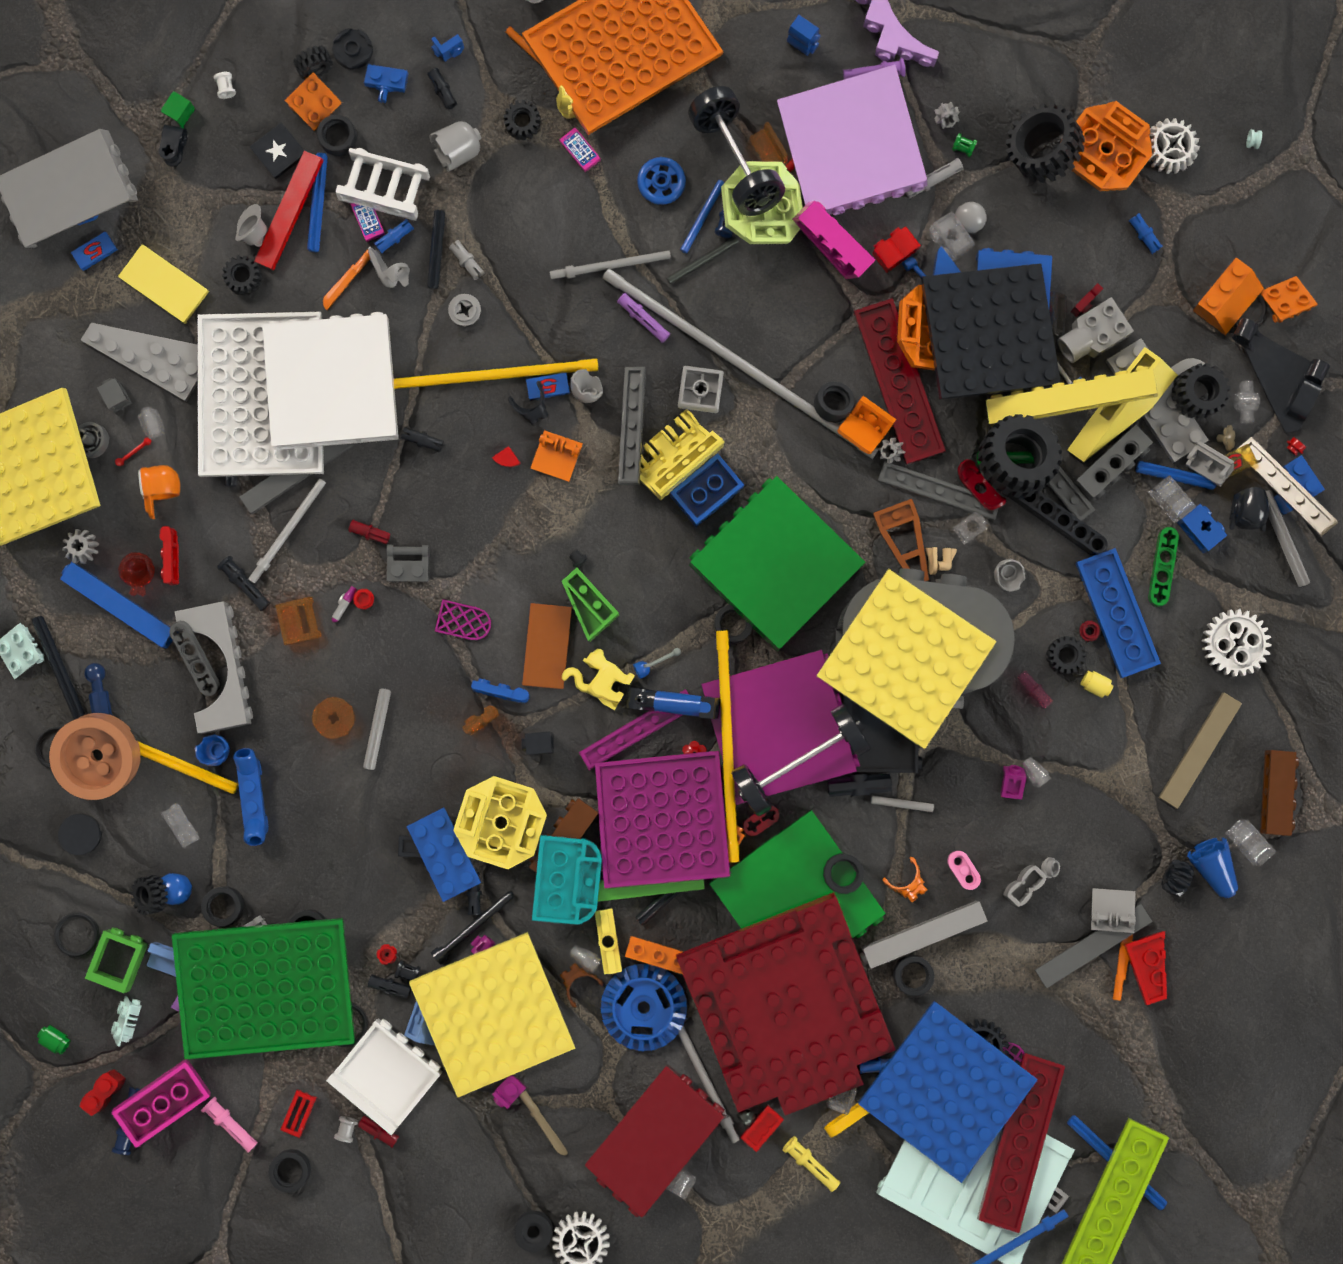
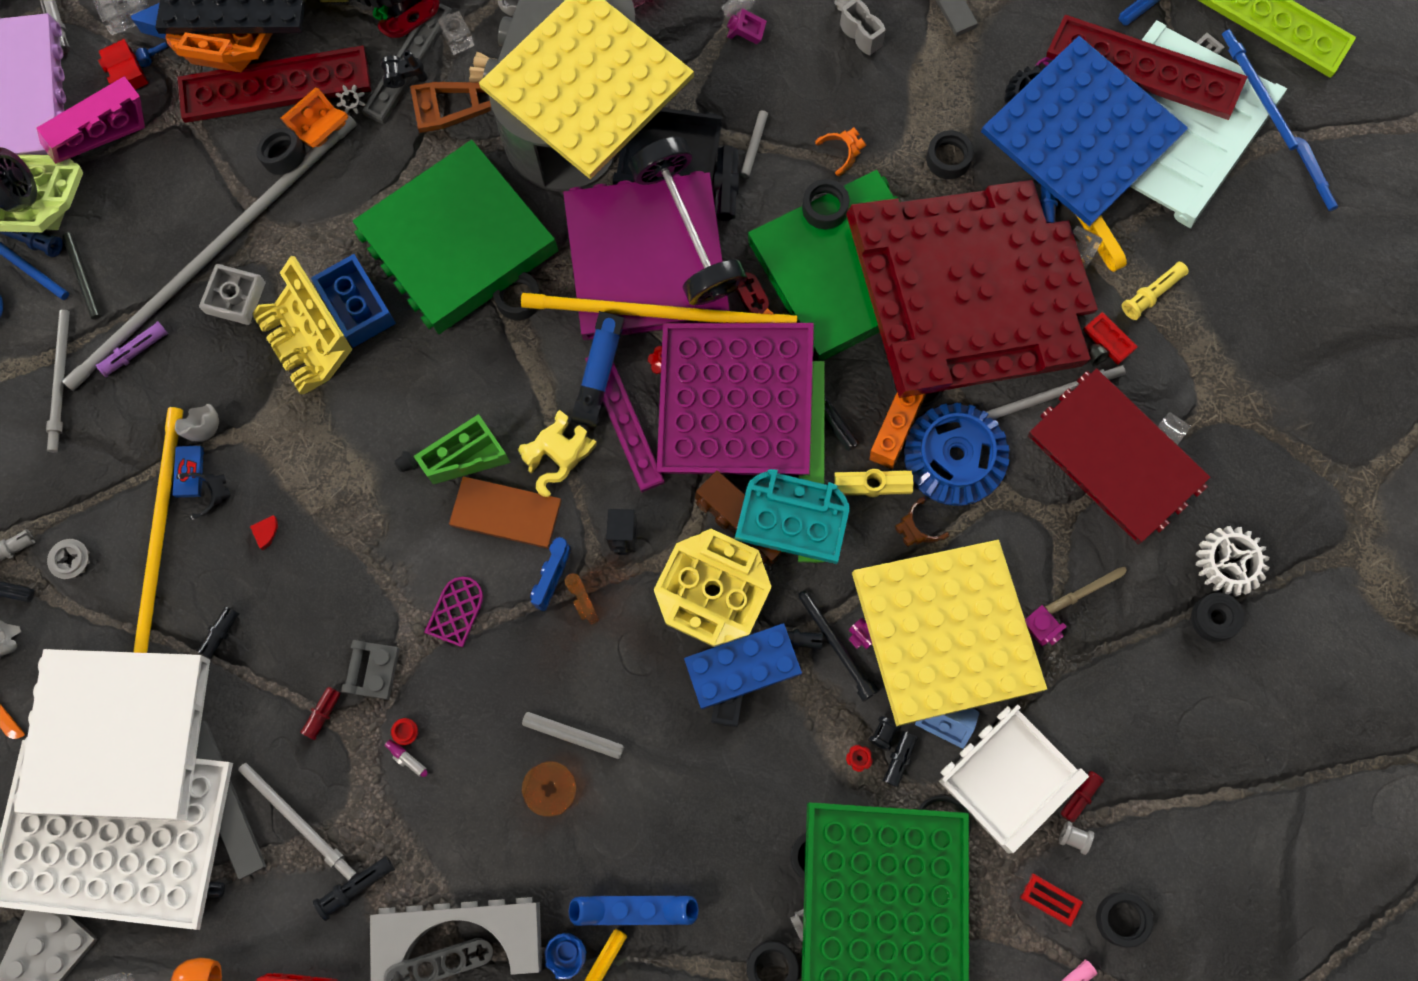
camera: 80 degrees left, 10 degrees down
clear orange plate [275,597,322,646] -> none
orange hinge [531,430,583,482] -> none
clear cone [569,945,602,973] -> none
dark grey tile [618,367,646,485] -> none
hinge [633,648,681,679] -> none
light grey brick [860,901,987,969] -> none
bright pink plate [947,851,981,890] -> none
none -> black piece [381,50,428,88]

